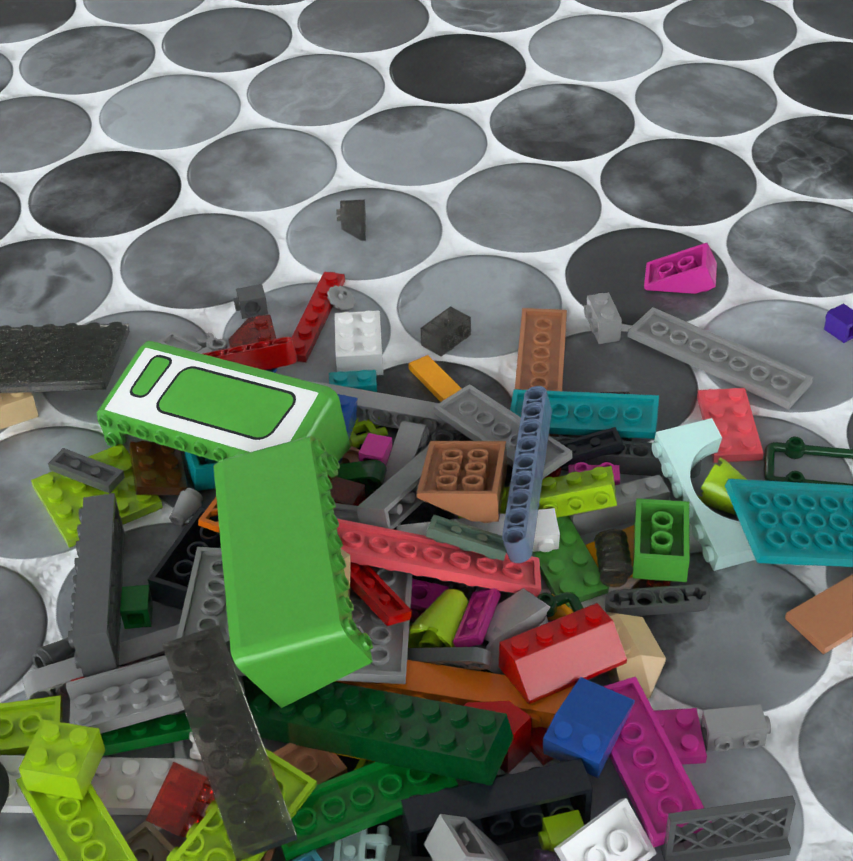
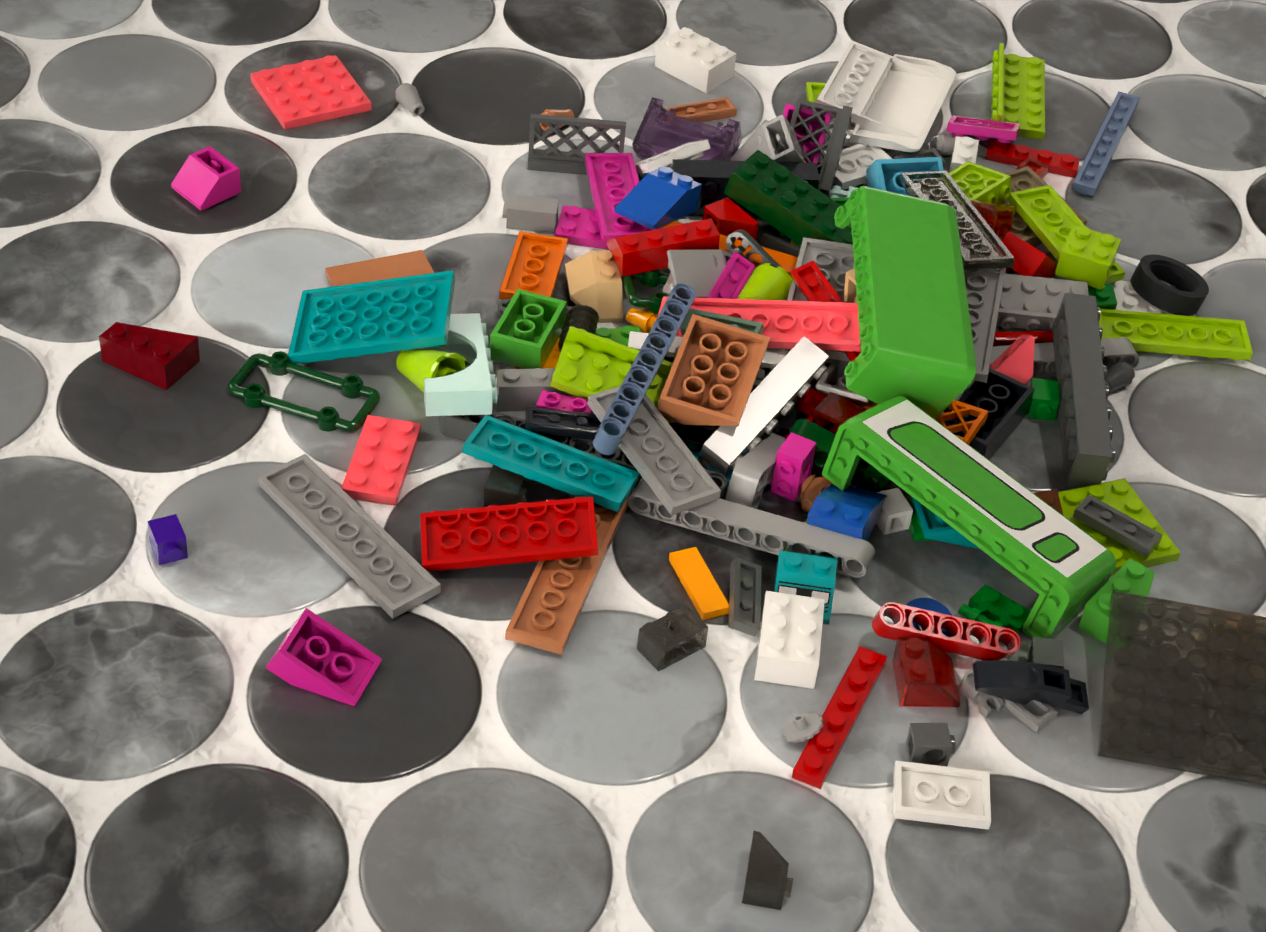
camera: 175 degrees left, 0 degrees up
light grey brick [584,292,622,344] -> none
none -> red bracket [420,497,599,572]
none -> orange plate [499,231,568,300]
none -> dark grey plate [728,557,762,637]
none -> white plate [893,761,991,830]
none -> black slope [973,660,1089,714]
none -> coral slope [989,334,1035,385]
none -> red slope [991,231,1057,278]
none -> bright green wedge [1079,558,1155,657]

